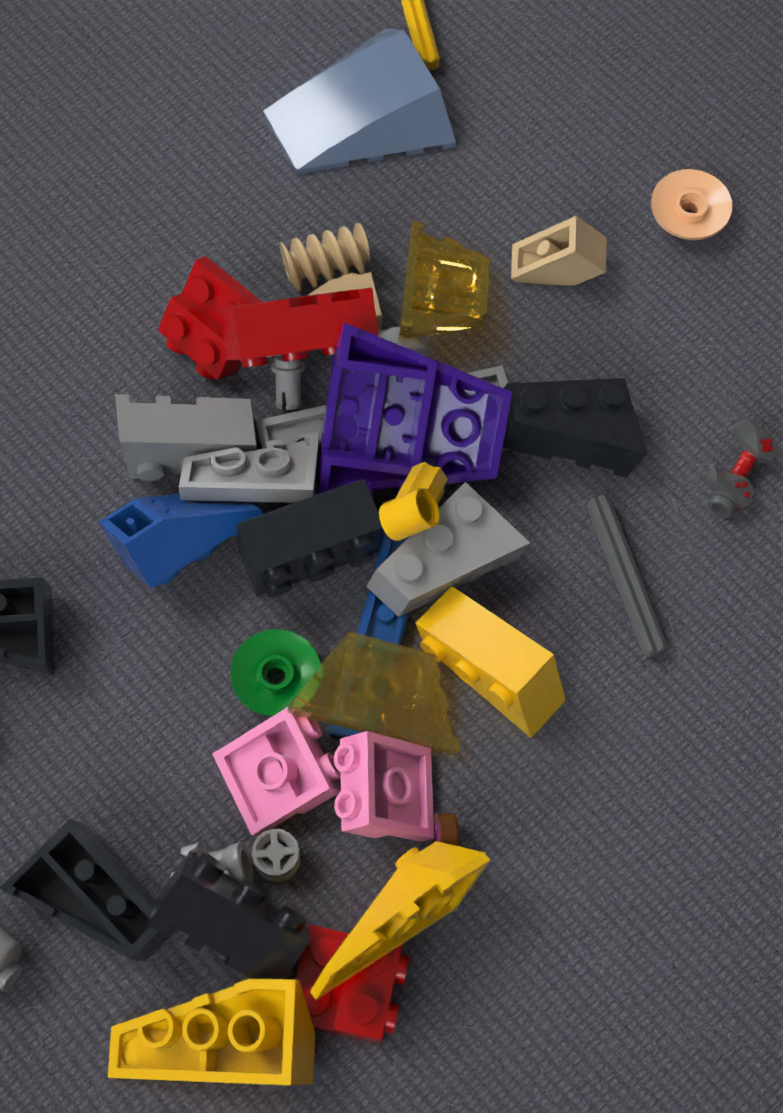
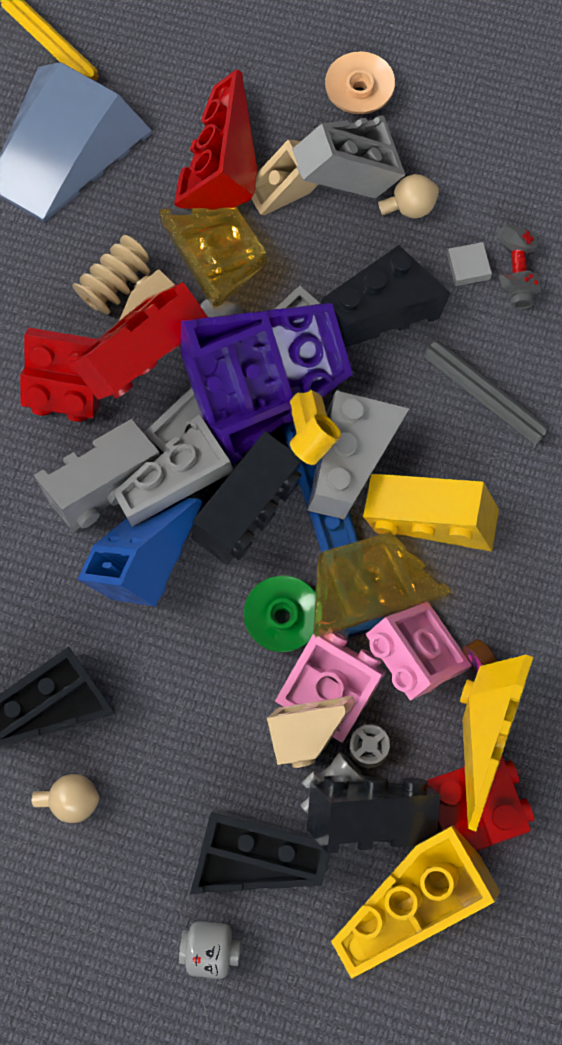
camera: 25 degrees left, 5 degrees up
light grey pin [271,354,305,410] -> none
none -> red wedge [174,69,257,212]
none -> tan slope [267,695,355,768]
none -> light grey wedge [292,115,405,199]
none -> tan piece [378,174,439,218]
none -> light grey tile [447,242,492,286]

